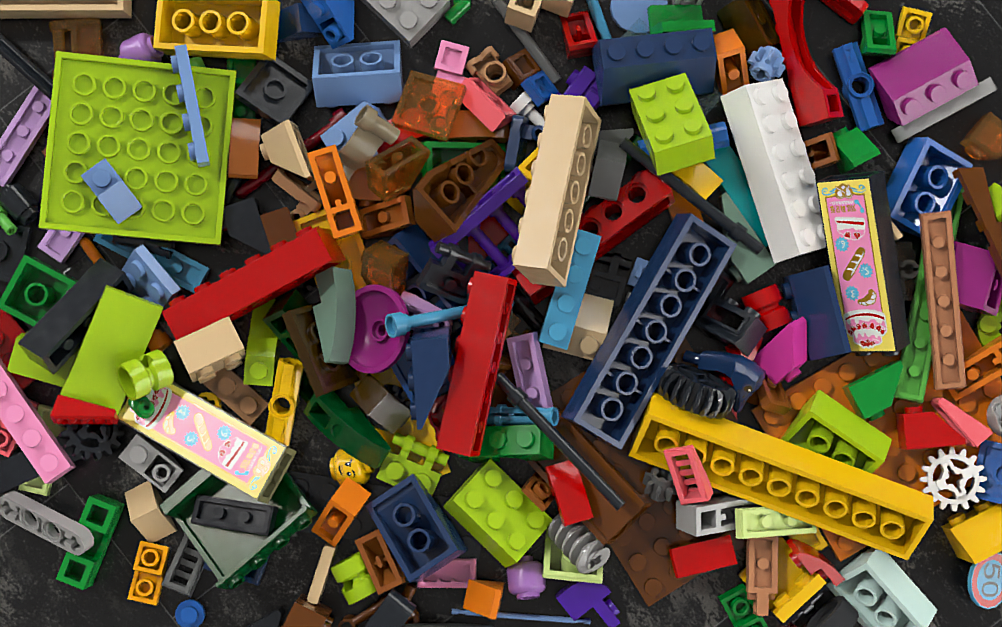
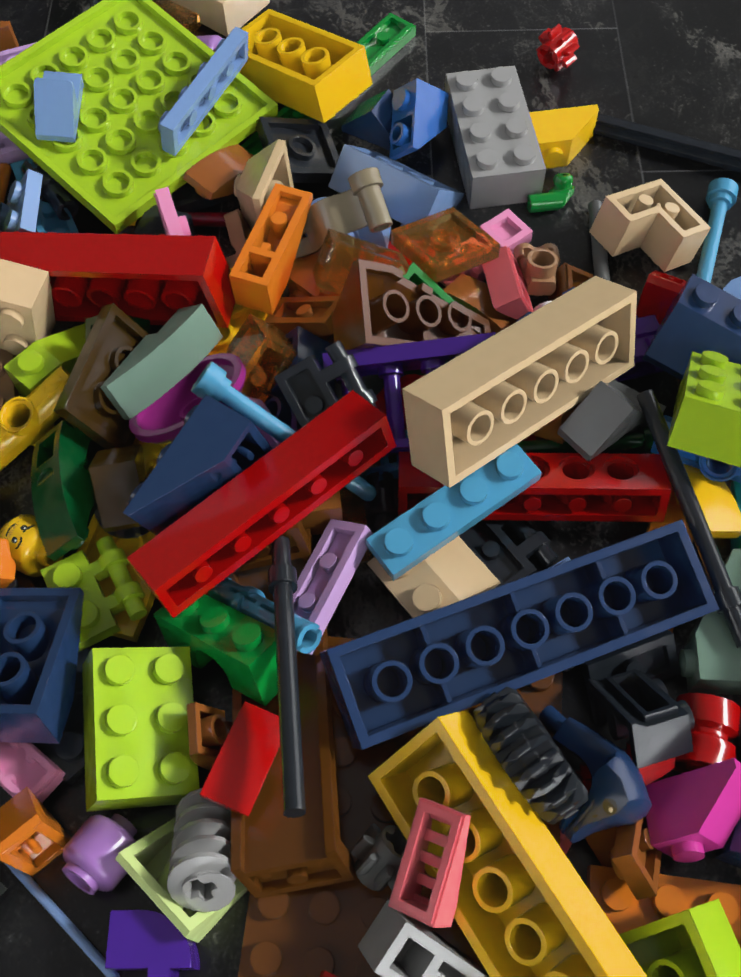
camera: 40 degrees right, 25 degrees down
none -> bright pink plate [154,187,192,236]

